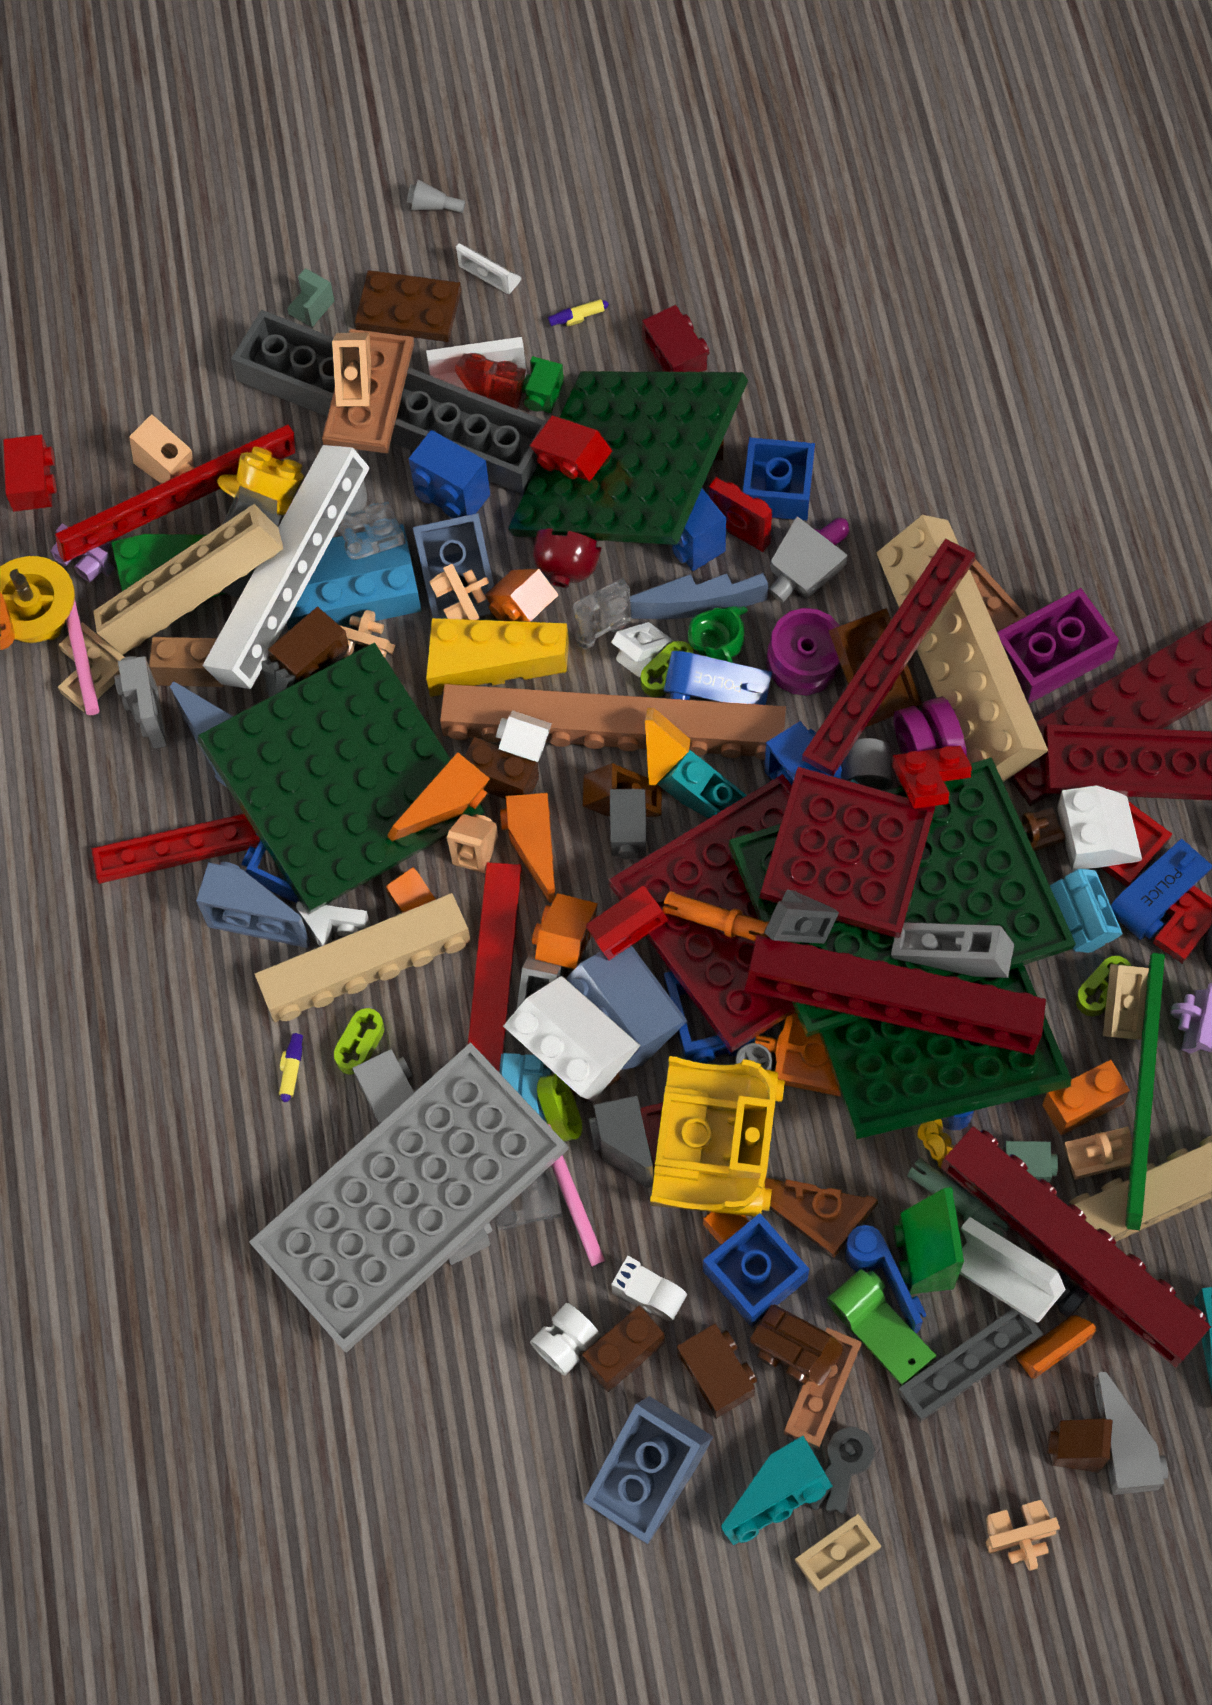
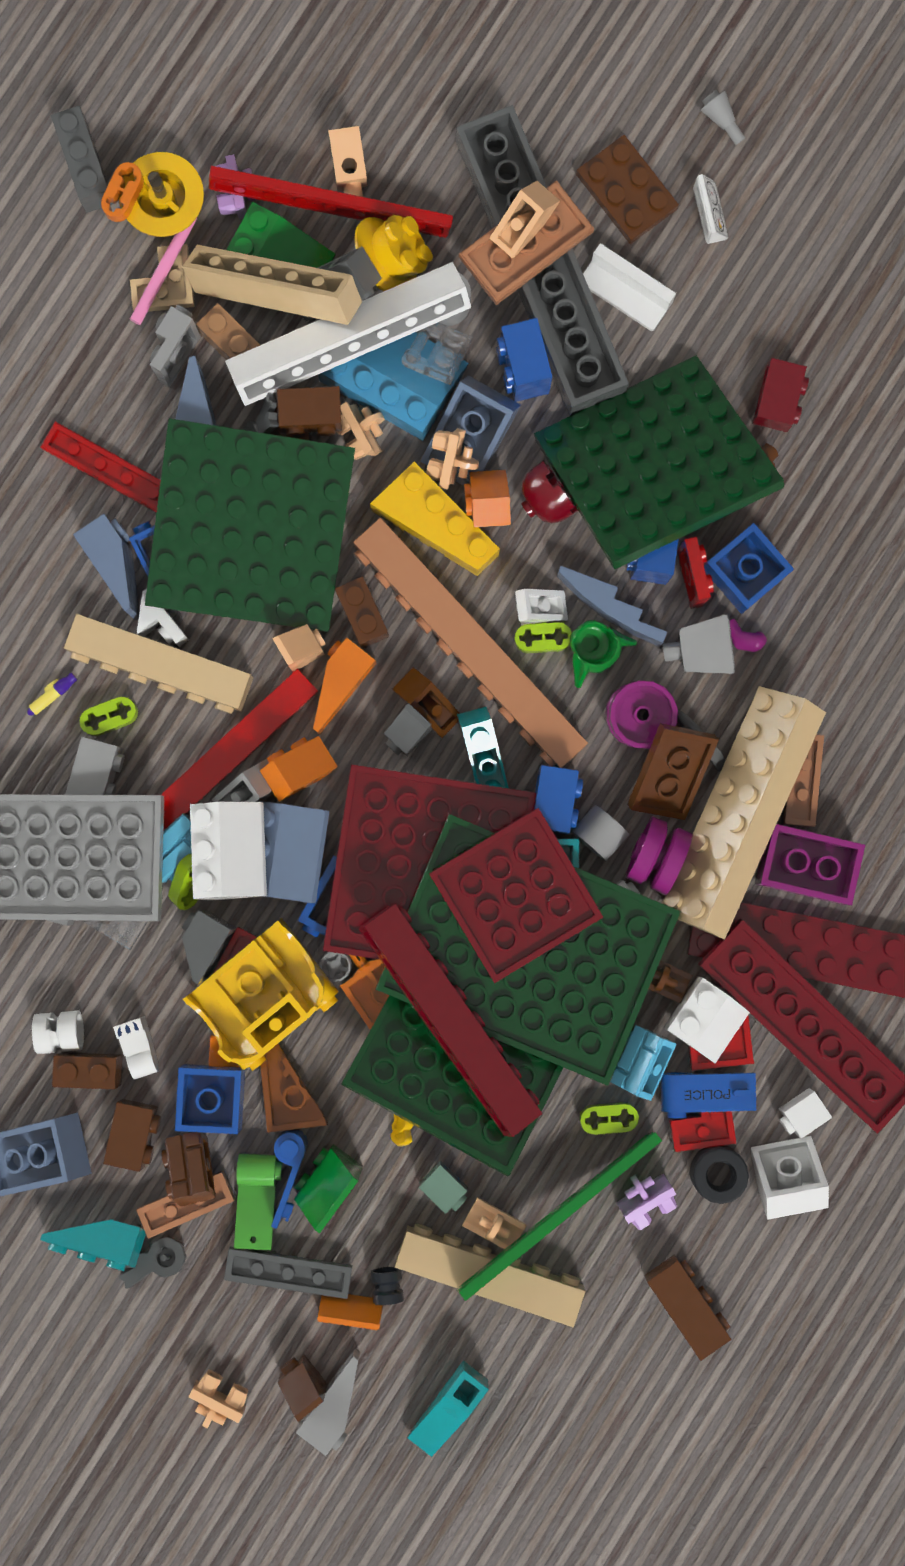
camera: 35 degrees right, 20 degrees up
red brick [3,434,57,512] -> none
sand green panel [287,268,335,327] -> none
orange slope [386,867,436,913] -> none
orange slope [387,752,490,841] -> none
clear red slope [455,353,526,409] -> none
white brick [496,711,552,762] -> none
green brick [522,356,564,413] -> none
red brick [530,415,612,482] -> none
light yellow piece [548,299,609,326] -> none
bright pink bar [548,1124,605,1267] -> none
clear plate [573,578,631,649] -> none
red panel [586,886,668,961] -> none
light orange slope [645,708,691,785] -> none
orange pin [663,891,769,941] -> none
door [664,651,772,705] -> none
dark grey slope [764,890,839,944] -> none
tan plate [795,1514,881,1593] -> none
dark red plate [802,538,975,776] -> none
light grey slope [891,923,1014,978] -> none
red plate [892,746,972,809] -> none
sand green pin [907,1158,1010,1237] -> none
dark red brick [941,1126,1211,1368] -> none
white panel [960,1217,1066,1322] -> none
orange brick [1042,1060,1130,1136] -> none
tan plate [1103,964,1149,1040] -> none

